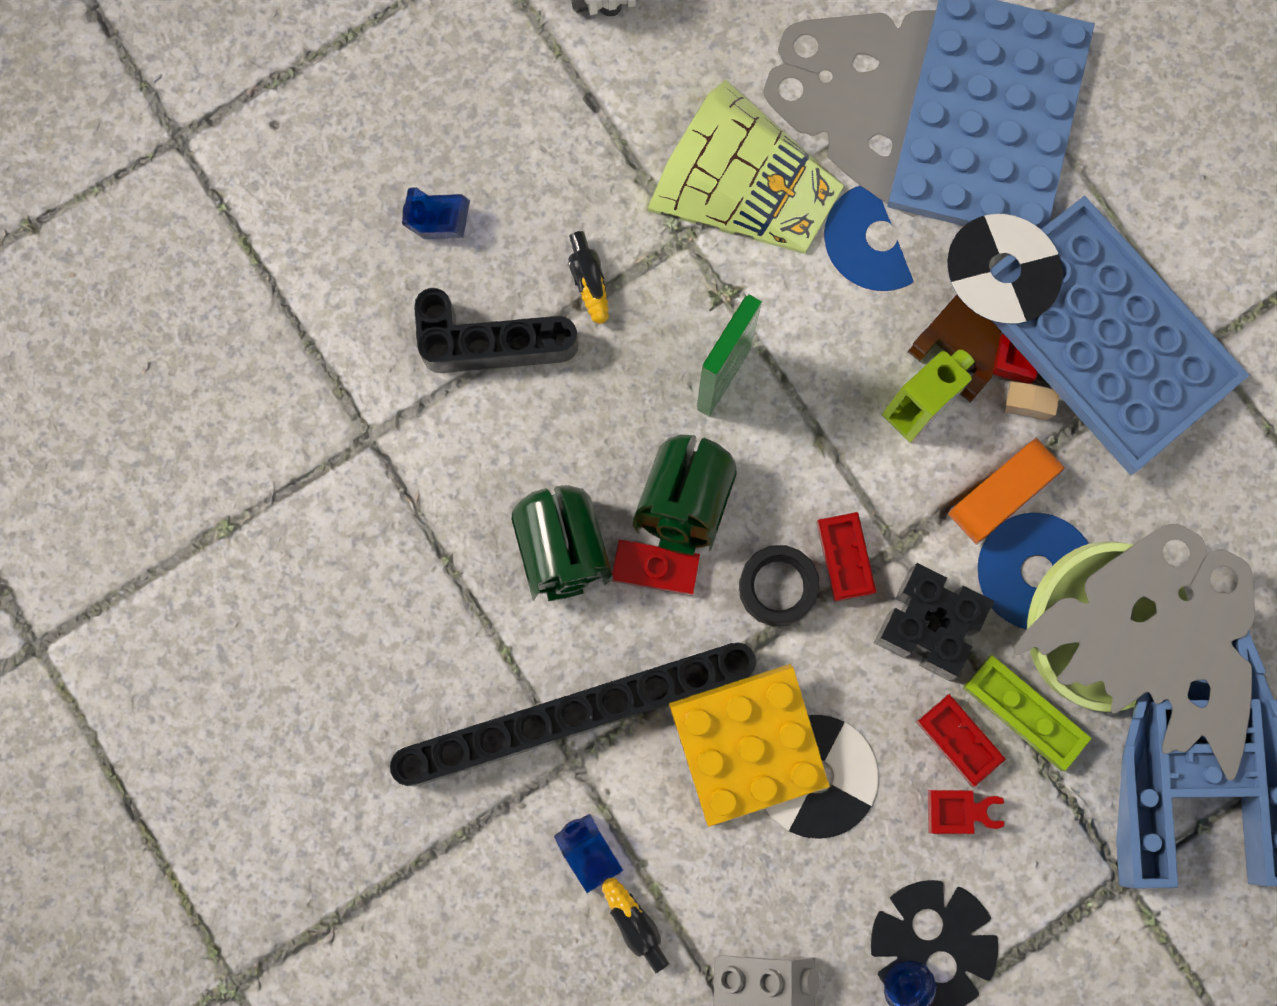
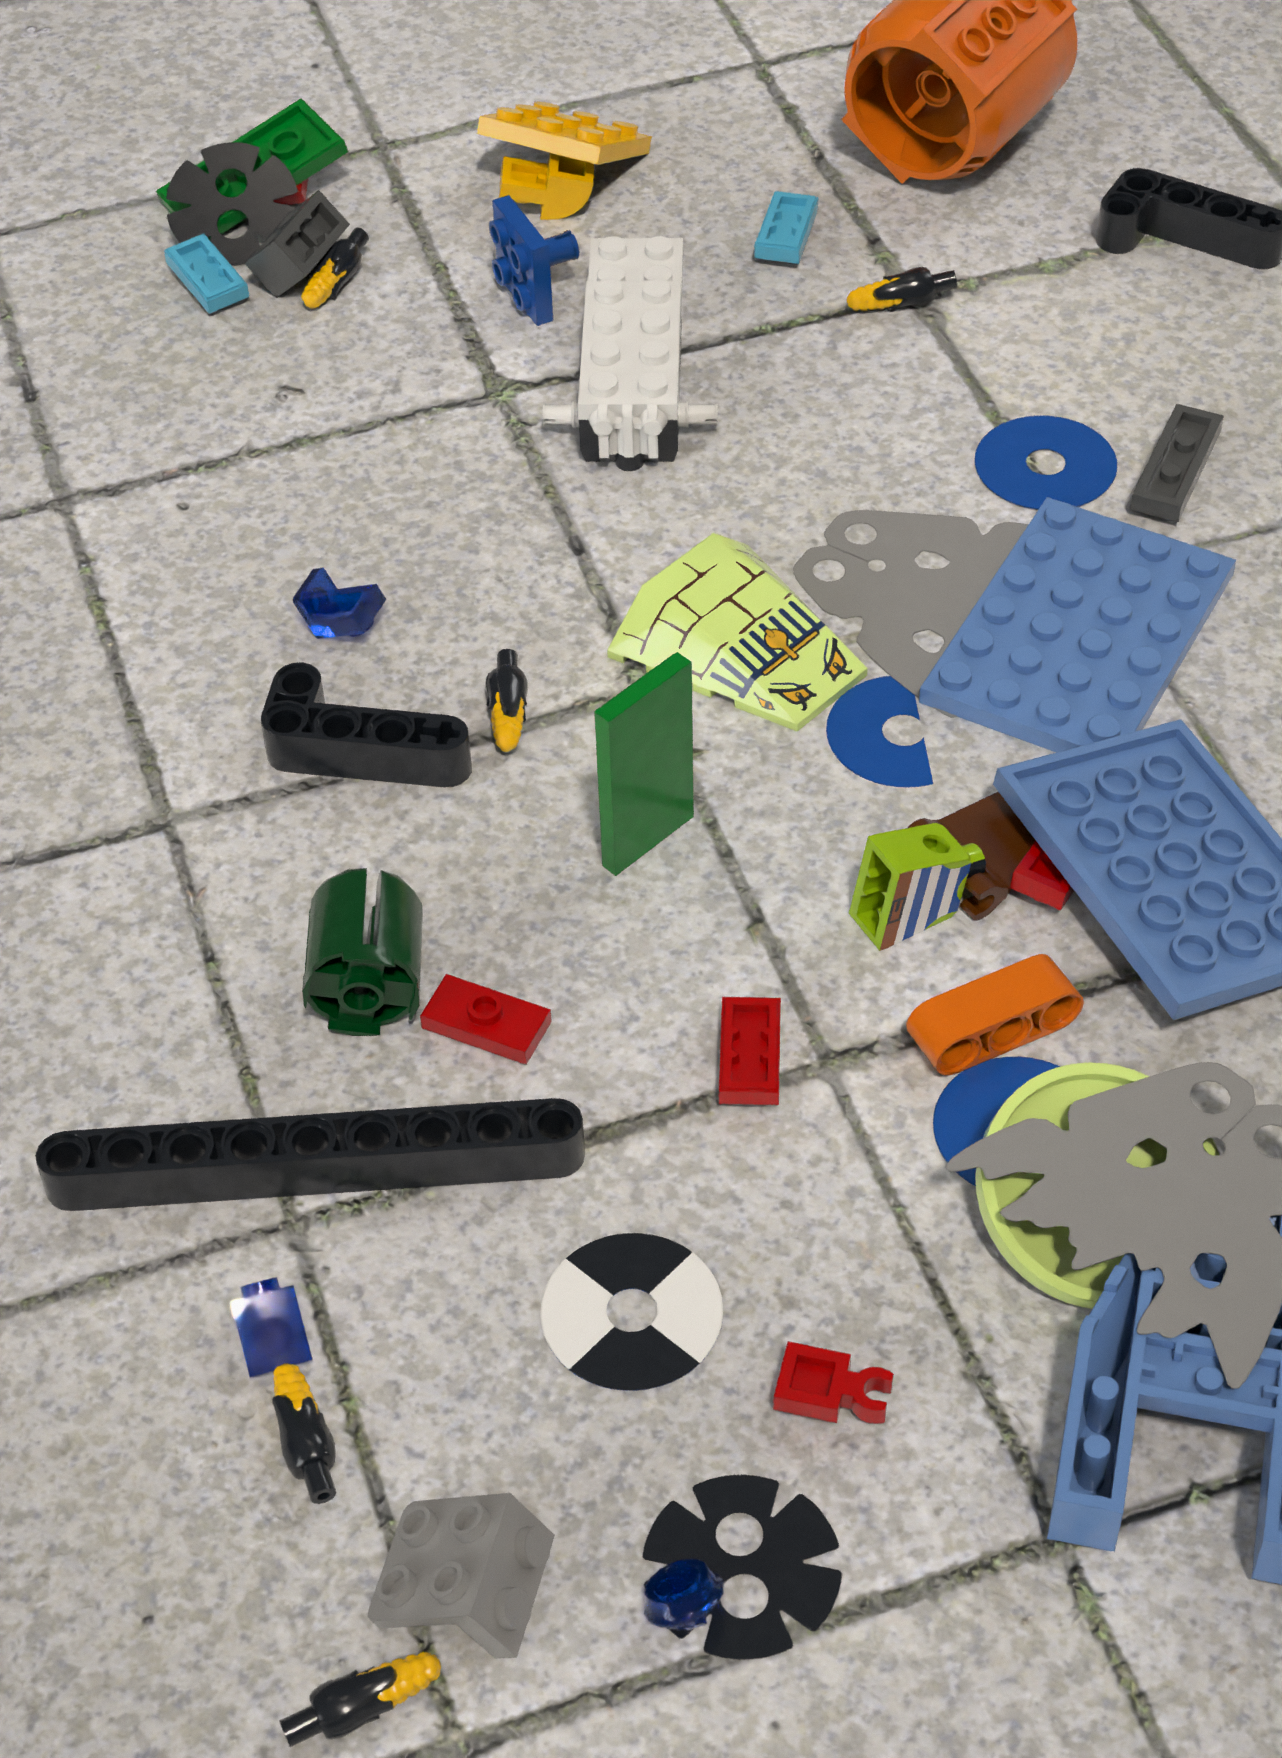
camera: 15 degrees right, 30 degrees down
dark green cylinder [632,434,737,555] -> none
yellow plate [669,664,830,827] -> none
black tyre [739,545,820,627] -> none
black brick [874,563,994,681] -> none
red plate [916,694,1006,787] -> none
sticker [947,214,1063,324] -> none
lime plate [962,655,1092,771] -> none
tan piece [1005,381,1059,421] -> none

